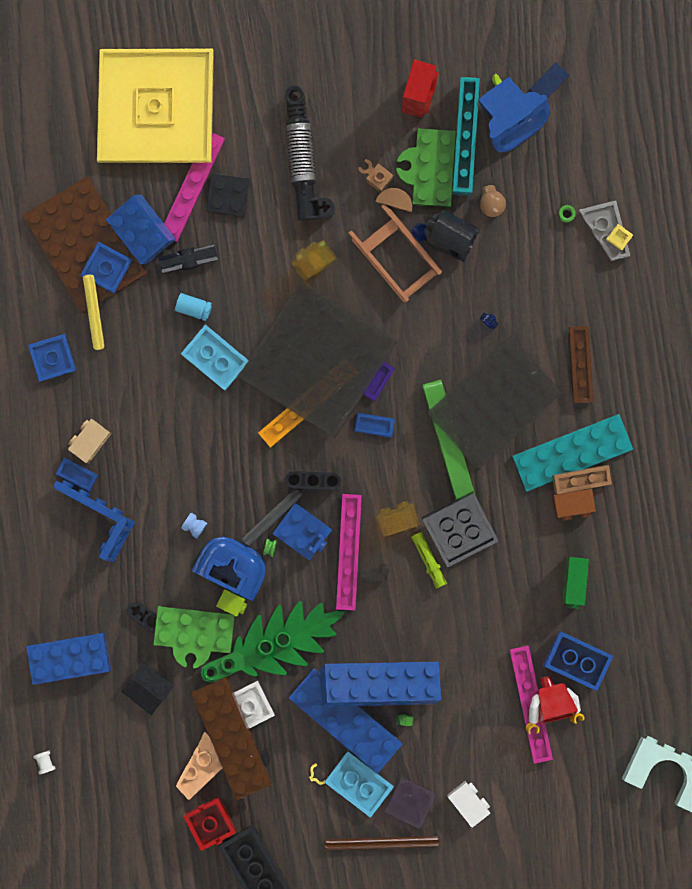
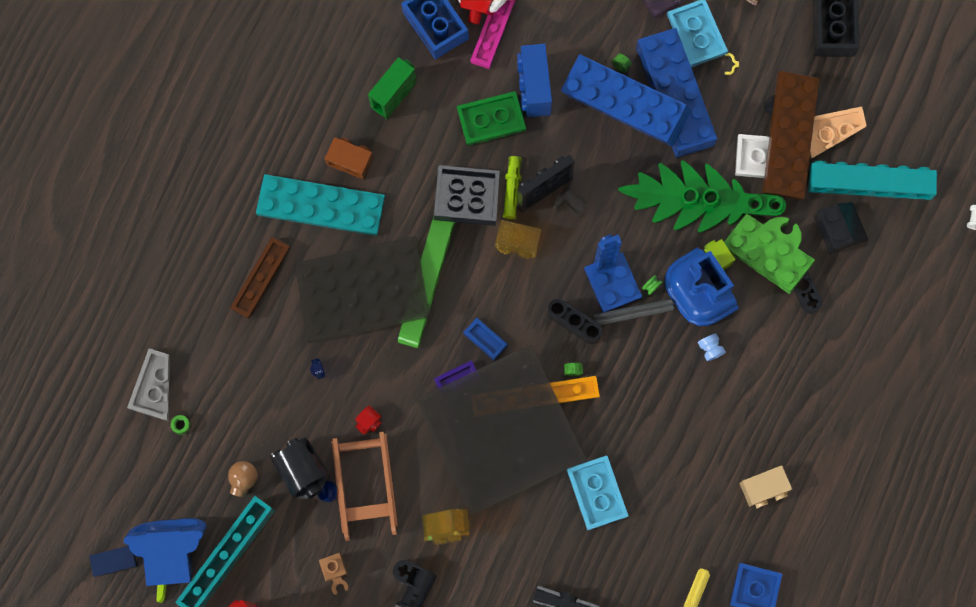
camera: 145 degrees left, 10 degrees down
blue brick [26,632,111,685] -> none
blue bracket [54,480,135,563] -> none
blue tile [55,458,99,492] -> none
medium azure piece [175,293,212,321] -> none
red brick [183,796,237,851] -> none
dark pink plate [336,494,362,610] -> none
medium nougat tile [375,188,412,213] -> none
bright green plate [396,128,456,208] -> none
medium nougat plate [552,465,612,494] -> none
light yellow tile [606,224,633,251] -> none
none -> red plate [355,405,382,435]
none -> green plate [457,91,526,146]
none -> blue brick [517,44,552,118]
none -> black plate [517,155,575,213]
none -> bright green axle [564,363,583,376]
none -> teal brick [808,161,937,200]

